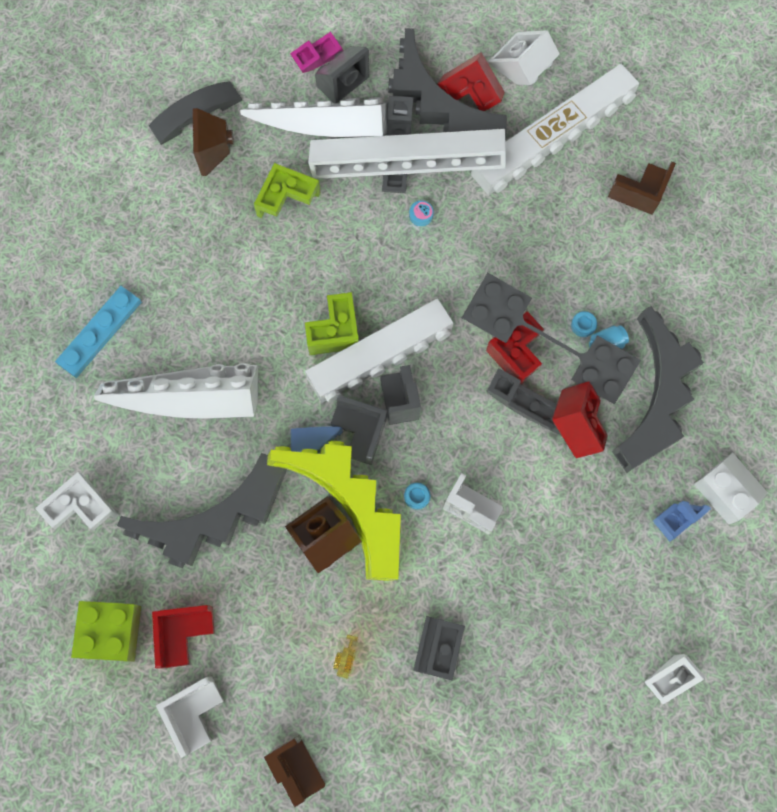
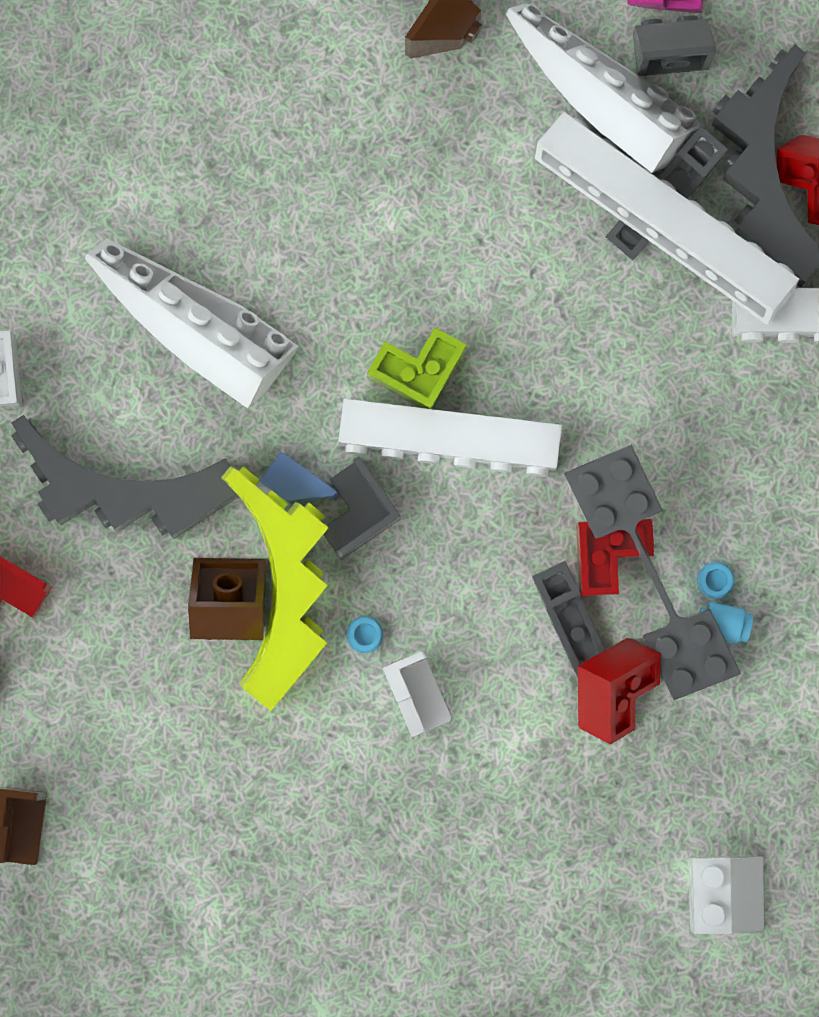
camera: 40 degrees right, 10 degrees up
medium azure plate [55,286,142,379] -> none
lime panel [254,163,321,218] -> none
clear yellow plate [333,634,359,679] -> none
dark grey panel [380,365,421,425] -> none
tile [409,201,434,226] -> none
dark grey plate [413,616,465,681] -> none
dark grey arch [612,306,704,473] -> none
medium blue slope [653,501,711,542] -> none

